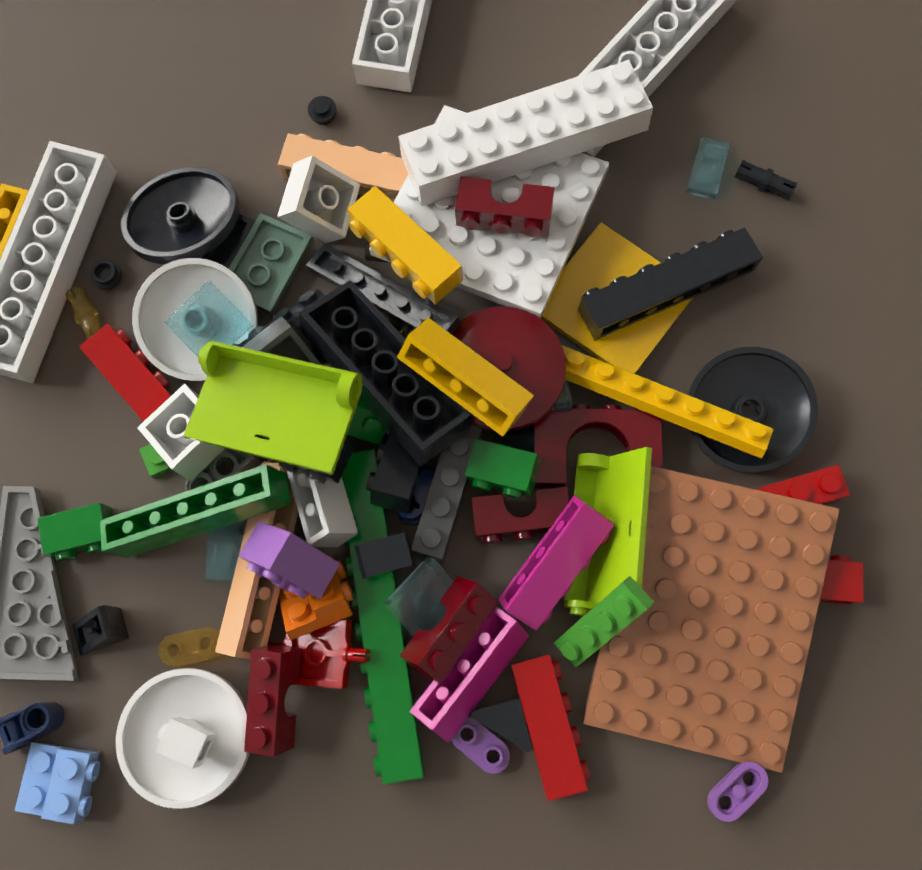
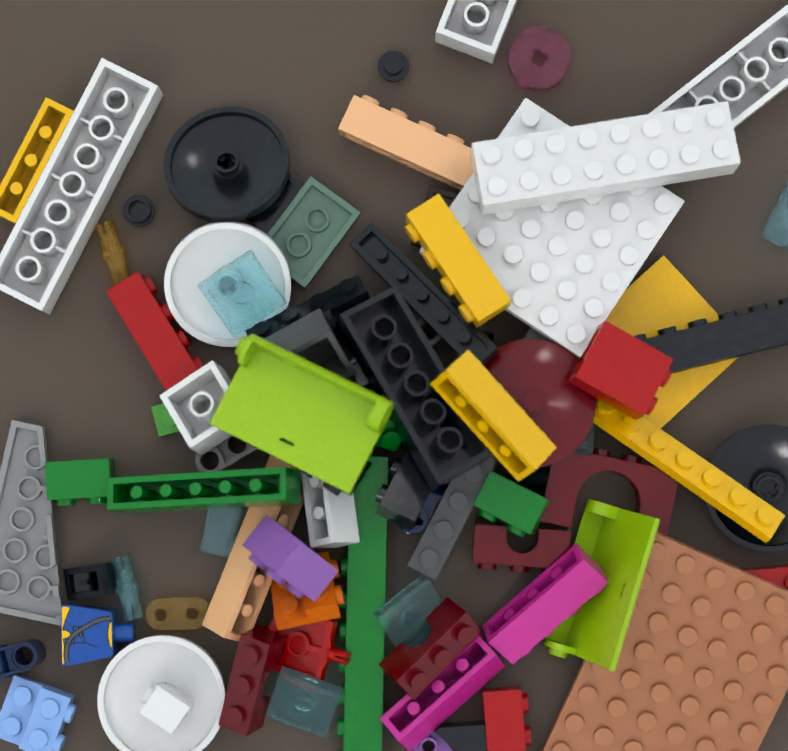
camera: 10 degrees right, 10 degrees up
white brick [277,156,361,243] -> none
black slope [354,533,415,579] -> none
dark red arch [455,176,555,237] -> none
bright green plate [554,576,654,668] -> none
none -> blue torso [61,602,136,666]
none -> clear light blue pin [110,555,144,622]
none -> clear light blue tile [266,666,343,738]
none -> clear pink plate [508,26,571,91]
none -> red brick [568,321,673,420]

